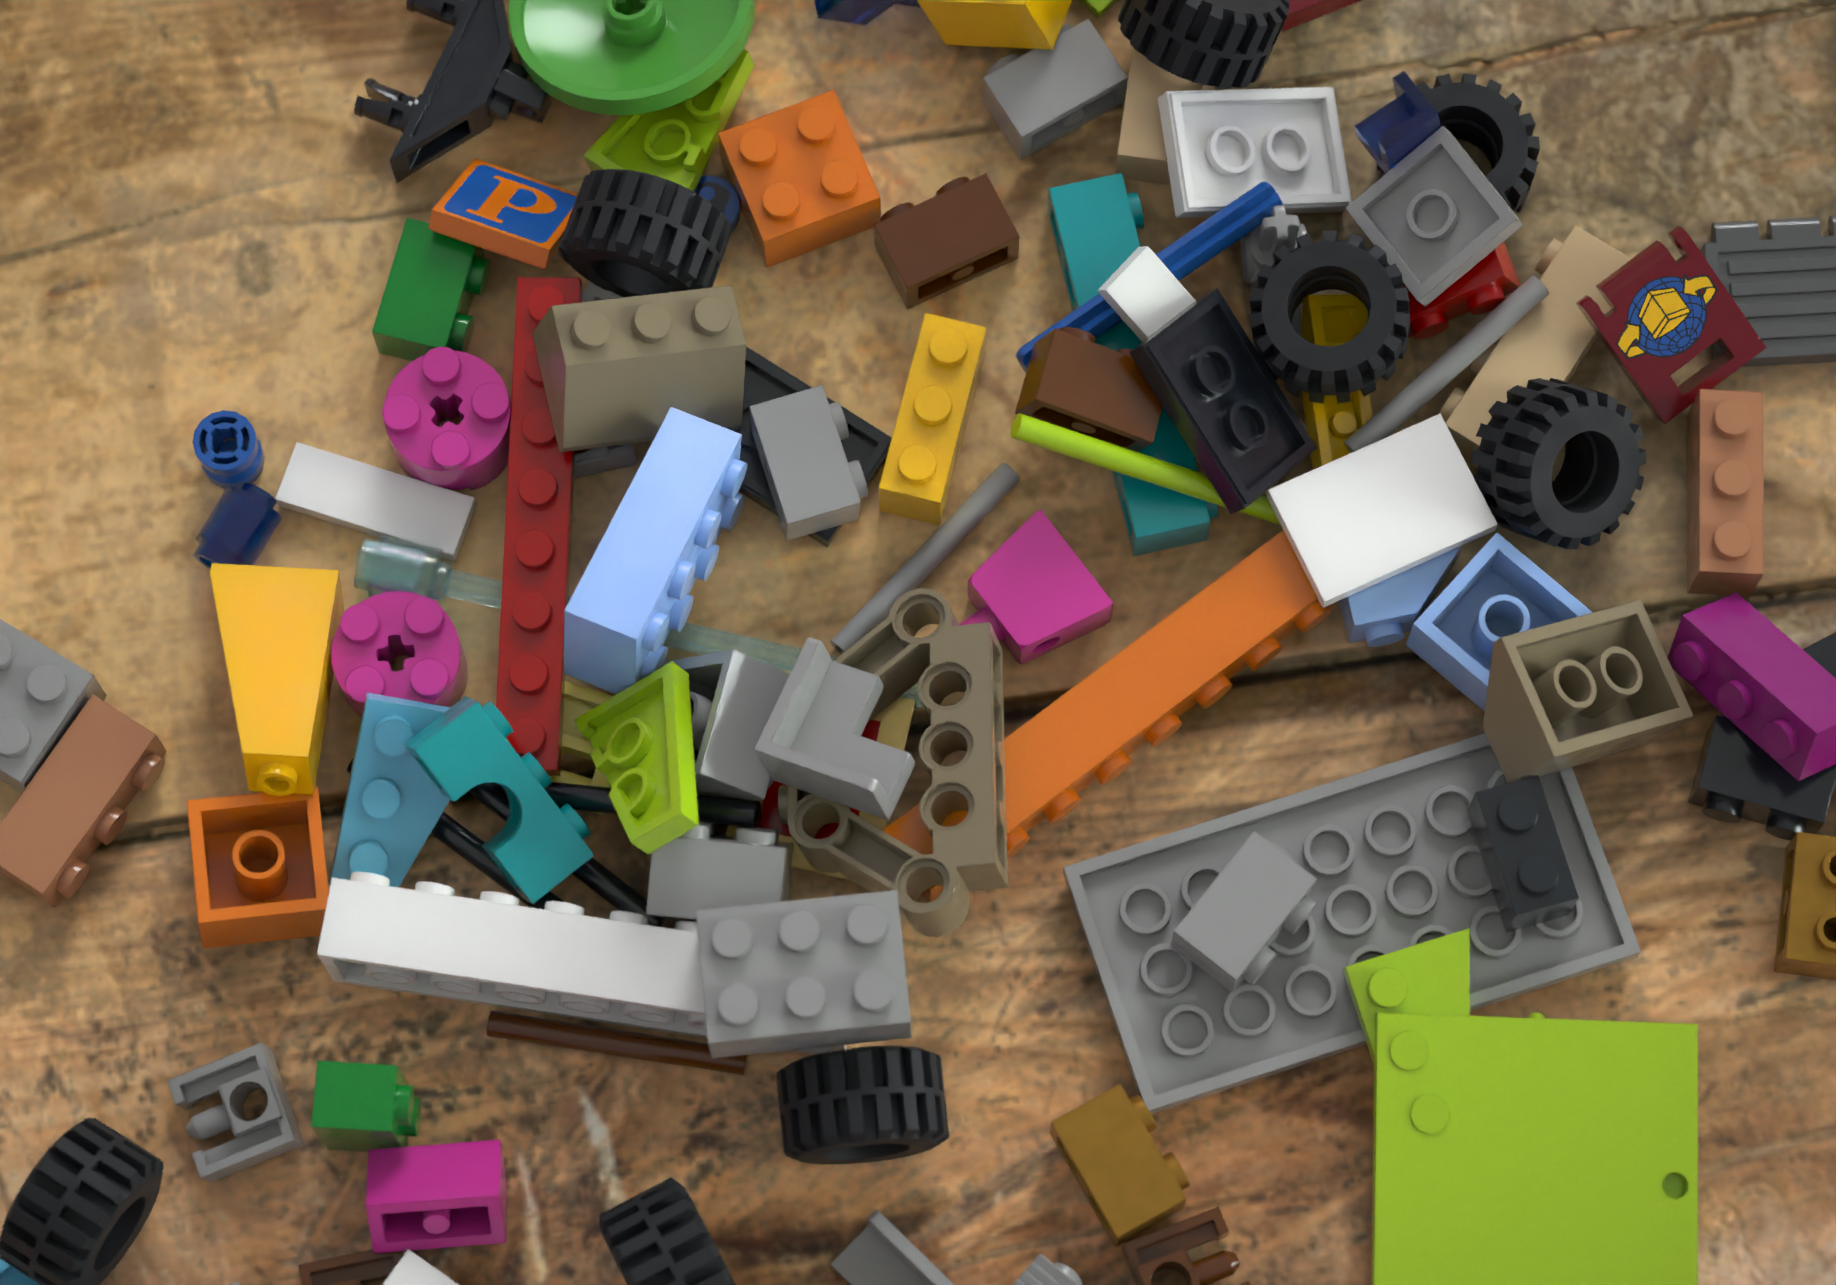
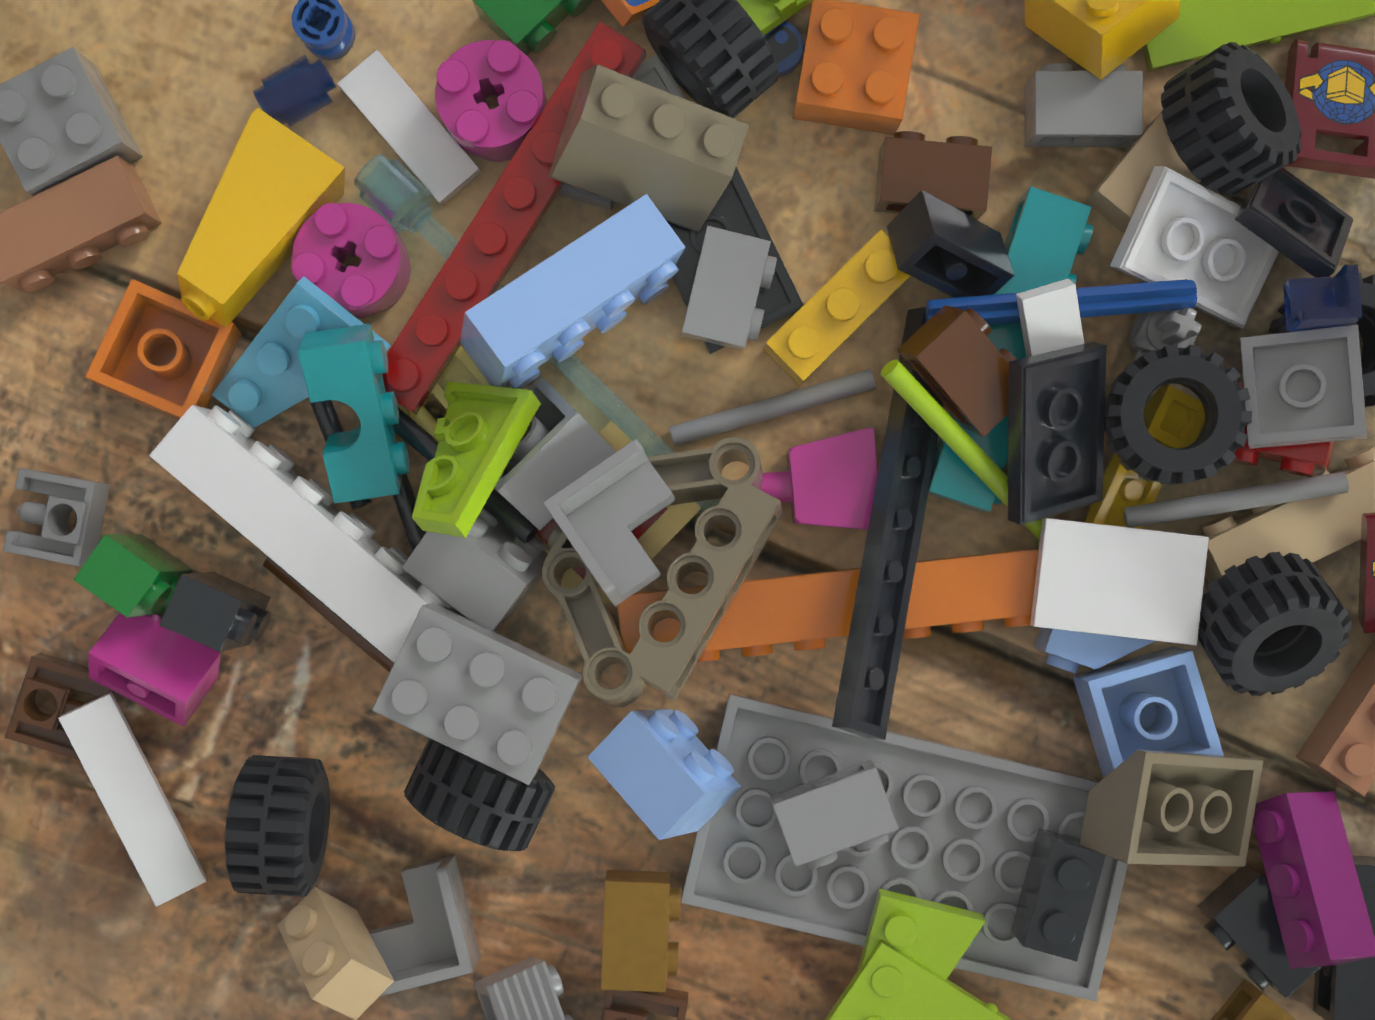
camera: 35 degrees right, 15 degrees up
none -> black brick [159,572,271,652]
none -> light blue brick [587,709,741,840]
none -> black plate [832,307,944,740]
none -> black brick [887,190,1015,298]
none -> black tile [1235,168,1353,283]

